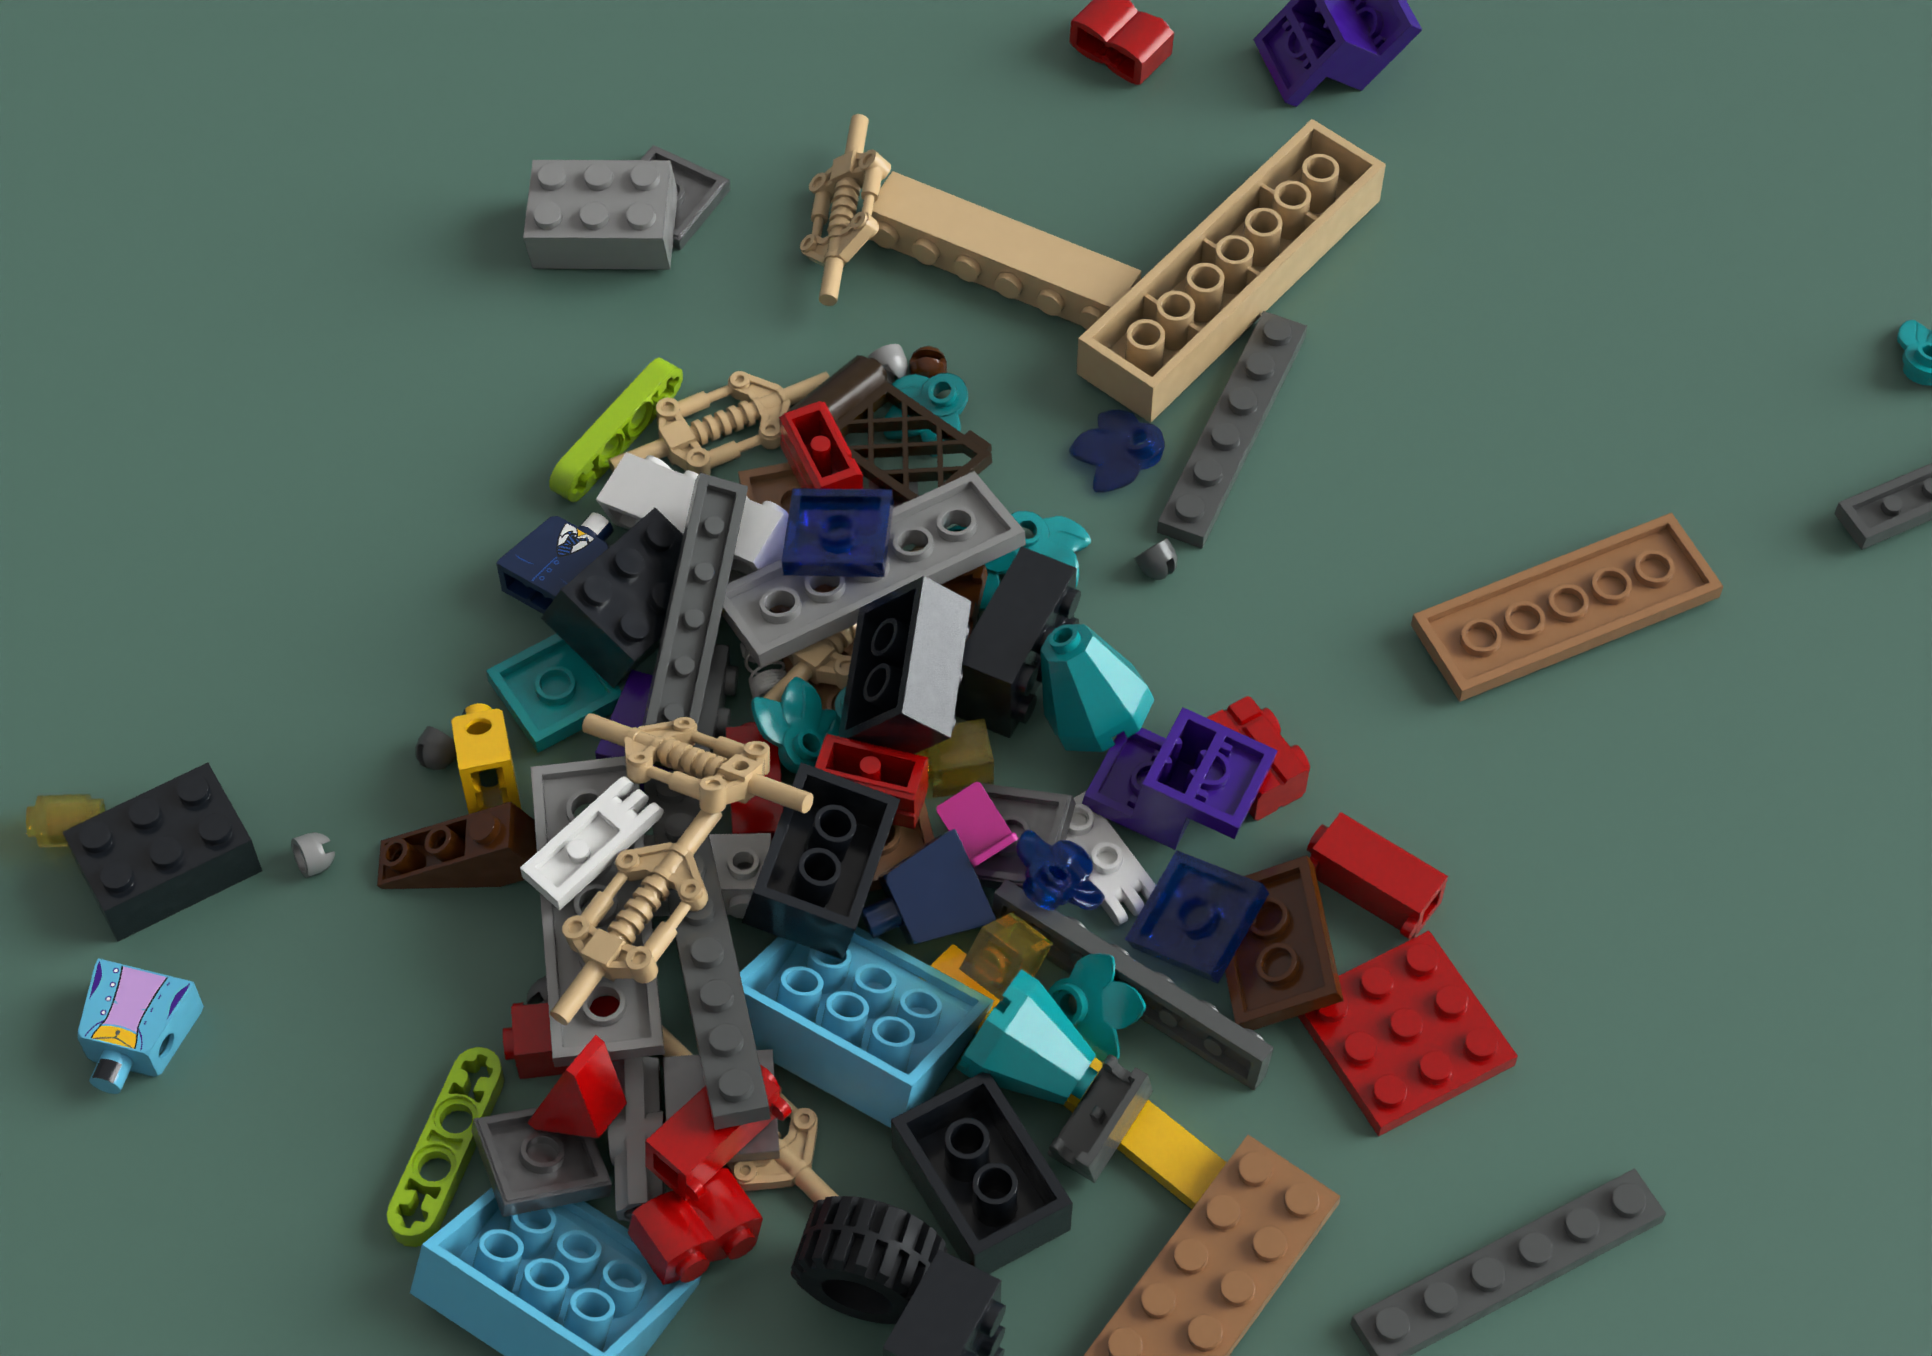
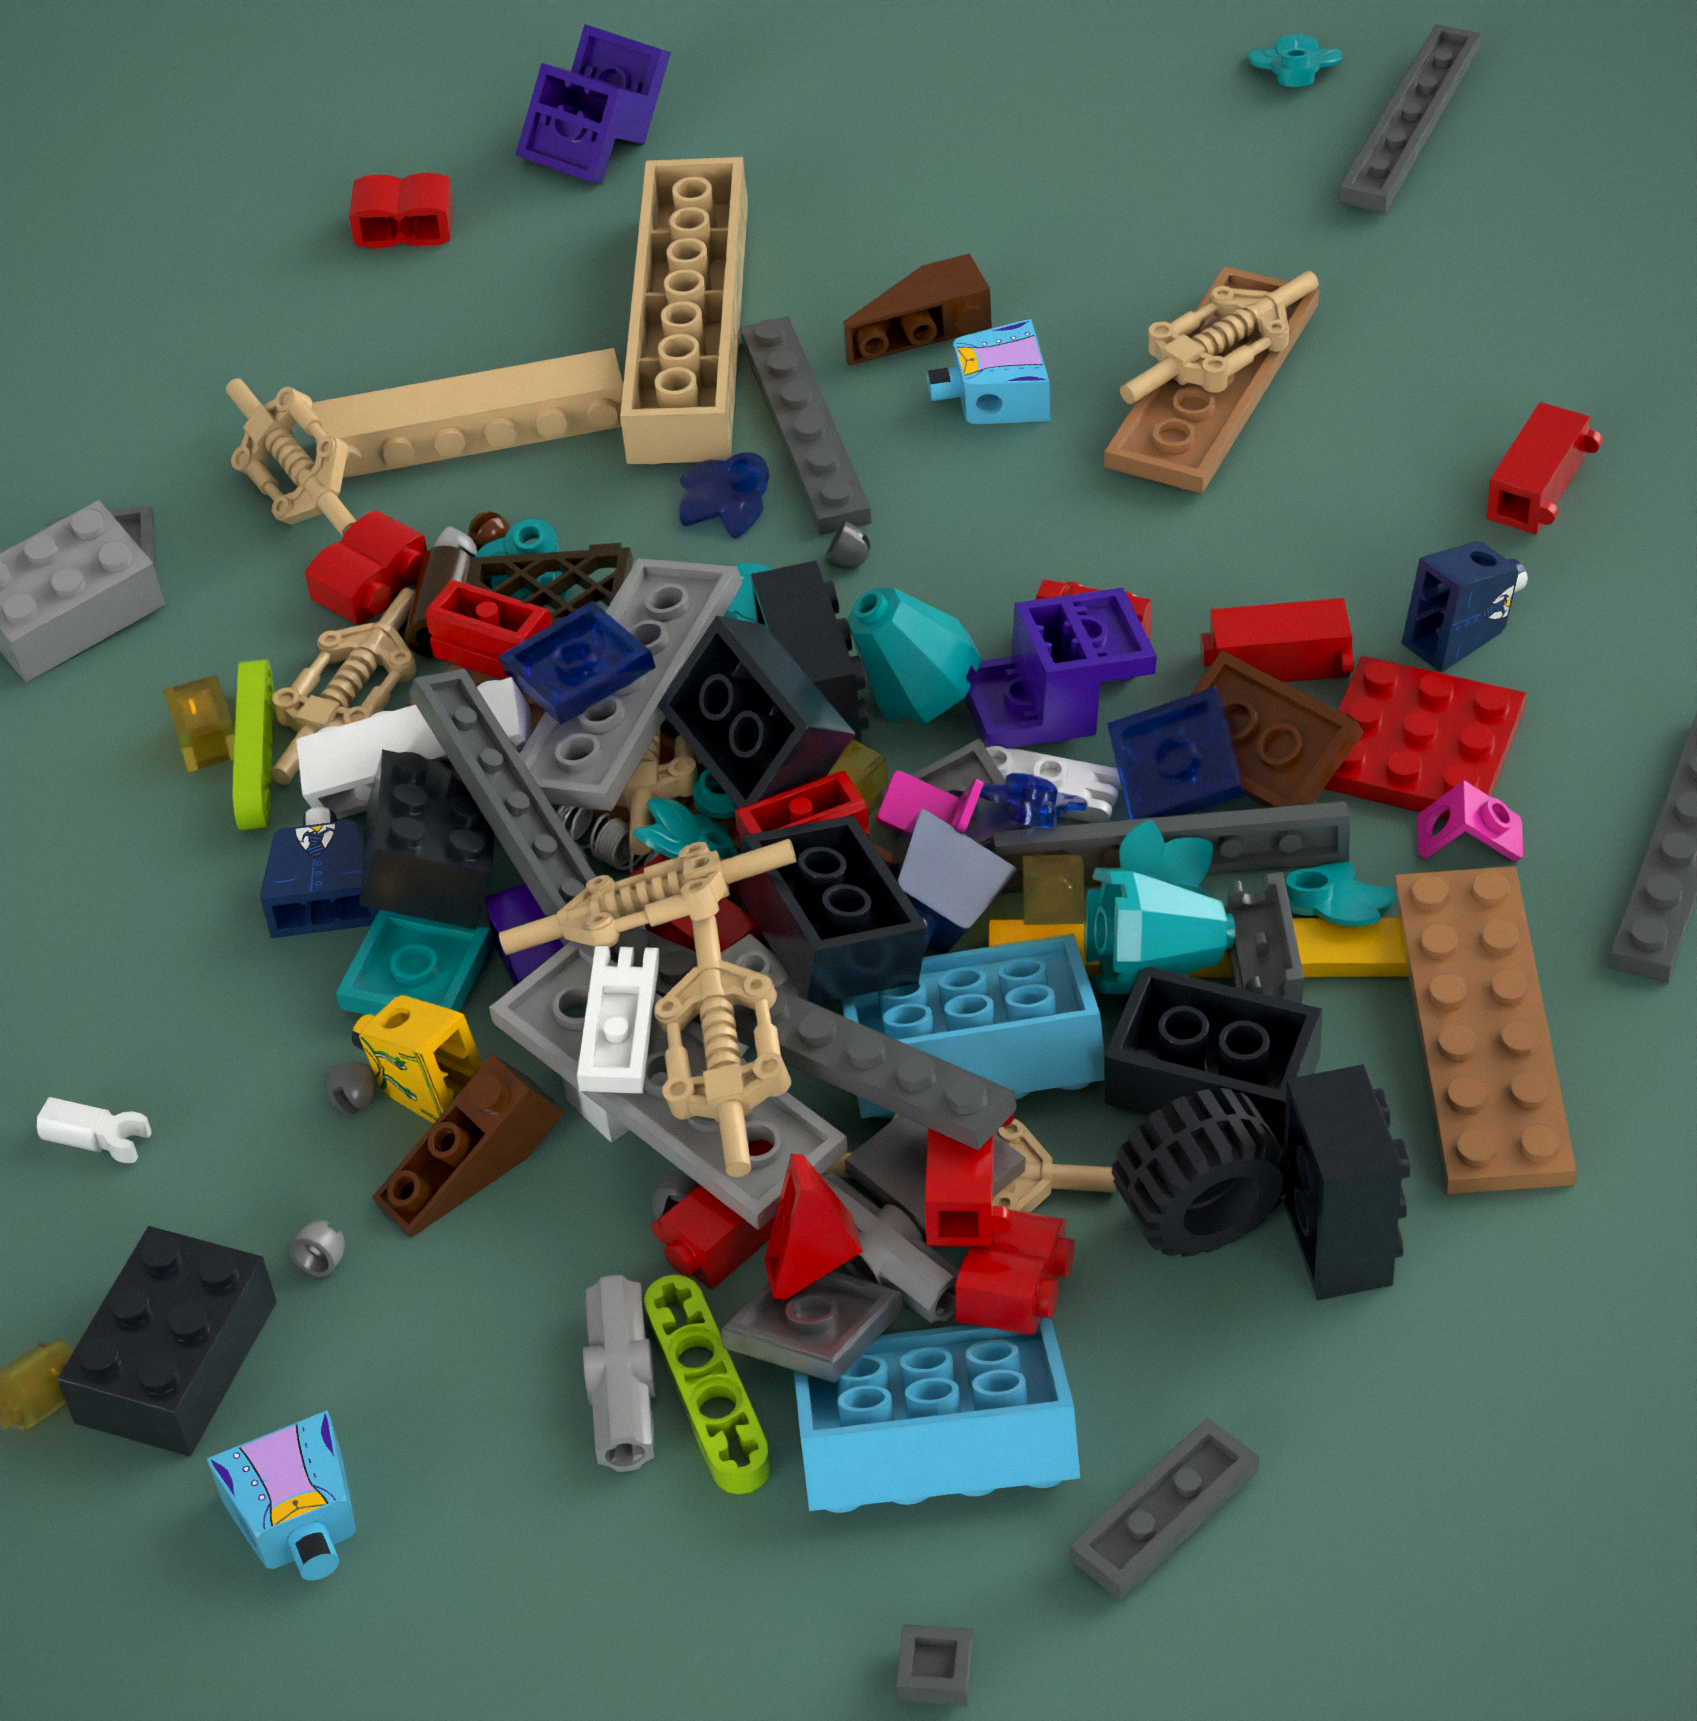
camera: 35 degrees left, 10 degrees down
none -> white bar [37,1097,152,1163]
none -> clear yellow brick [163,675,235,773]
none -> red brick [304,510,427,625]
none -> light grey piece [583,1275,656,1472]
none -> reddish brown slope [843,253,992,366]
none -> medium azure torso [926,319,1050,424]
none -> tan bar [1120,271,1319,404]
none -> teal plate [1285,862,1396,926]
none -> dark blue torso [1401,541,1528,672]
none -> dark pink bracket [1417,780,1523,862]
none -> red brick [1486,402,1603,535]

